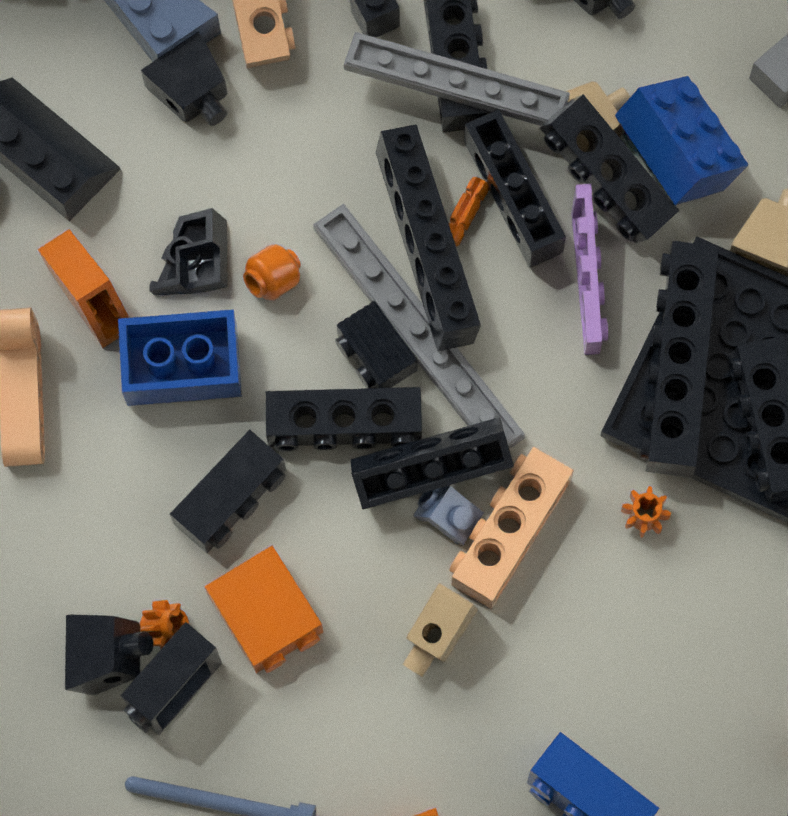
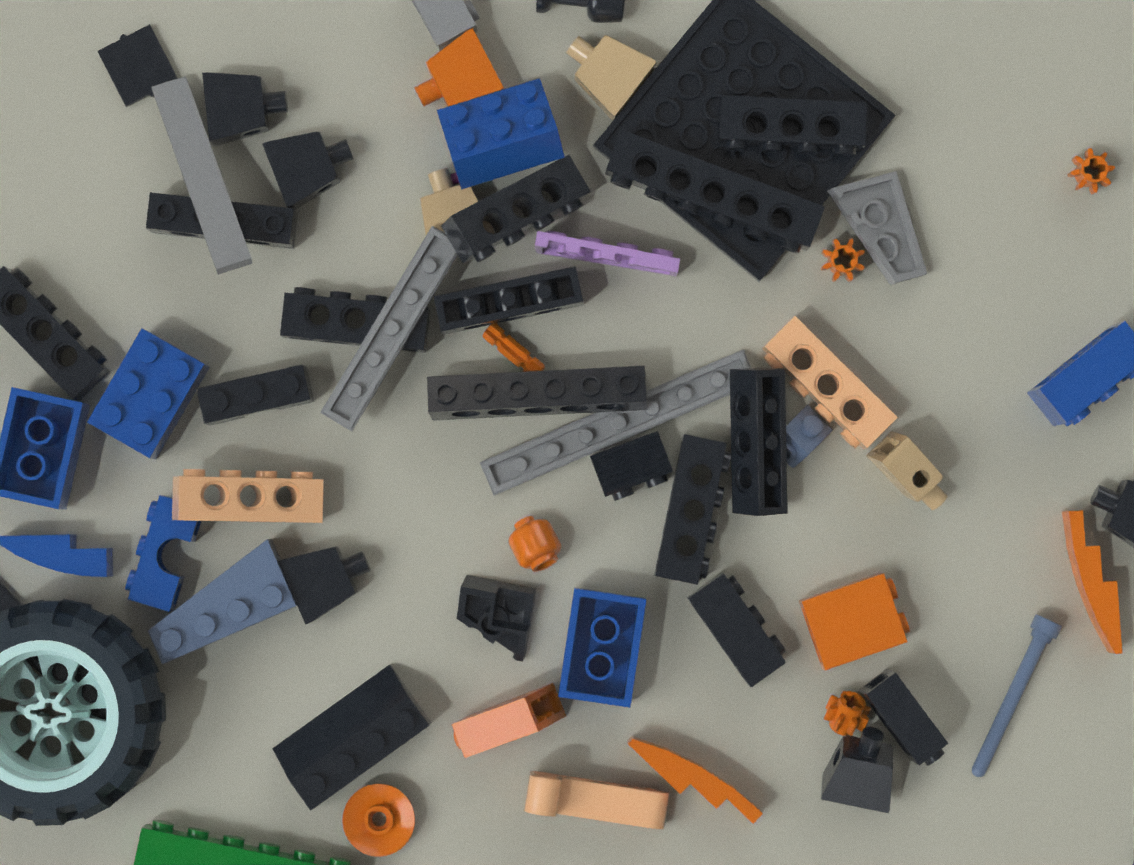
camera: 80 degrees left, 15 degrees up
none -> orange torso [414,28,504,107]
none -> orange slope [627,736,763,824]
none -> light grey wing [827,171,927,285]

